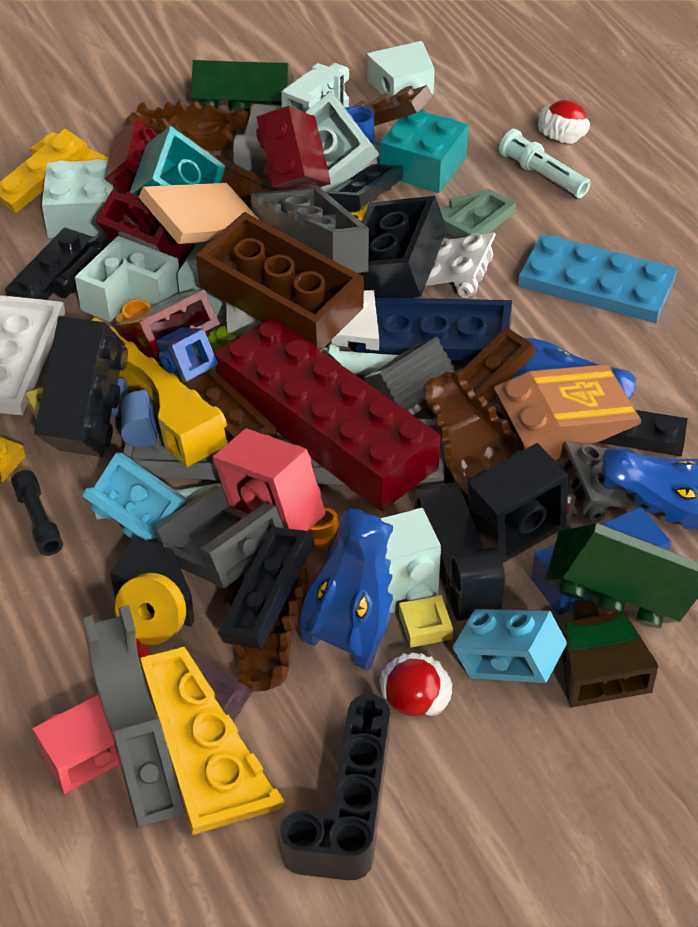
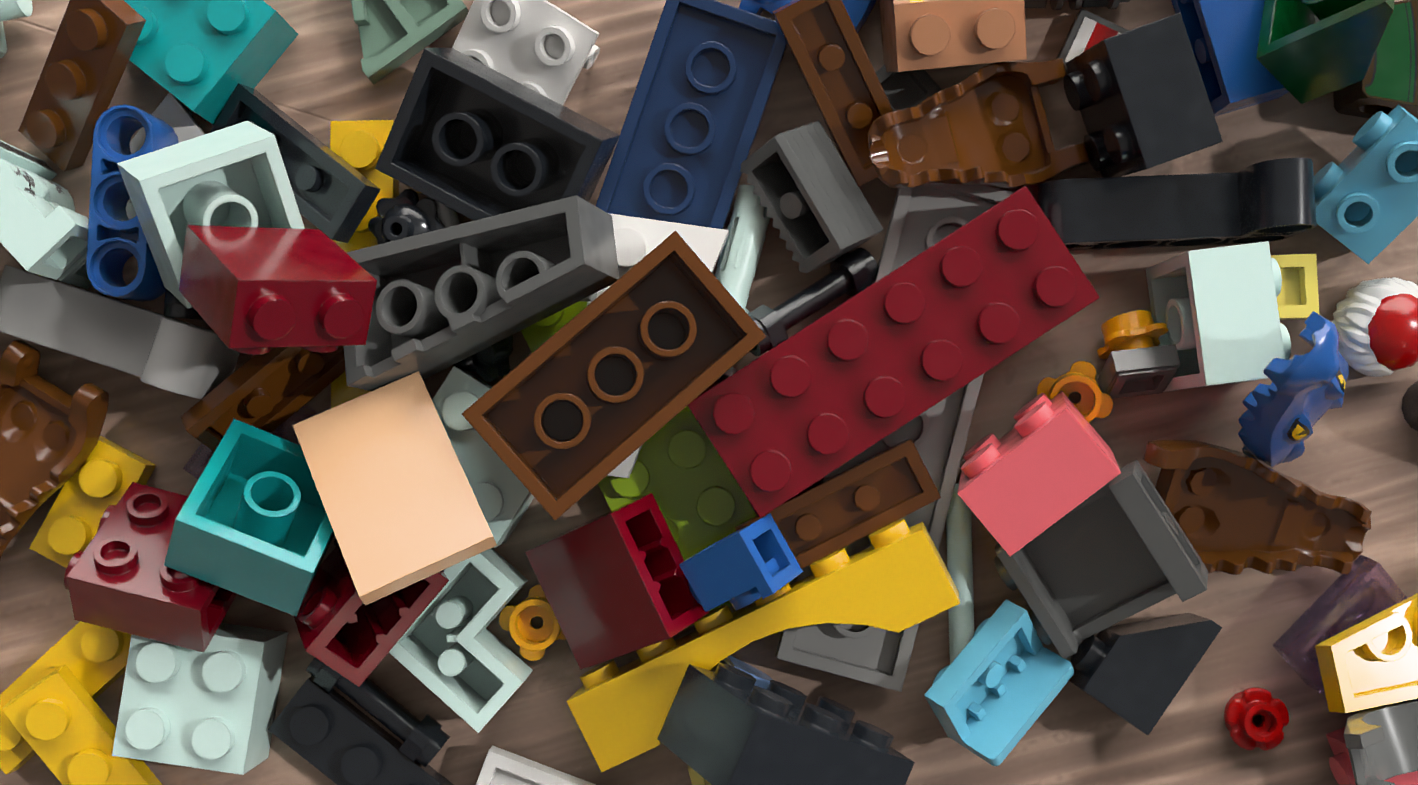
camera: 80 degrees left, 40 degrees up
yellow piece [115,573,186,646] -> none
medium blue brick [121,390,157,447] -> none
black plate [217,526,314,649] -> none

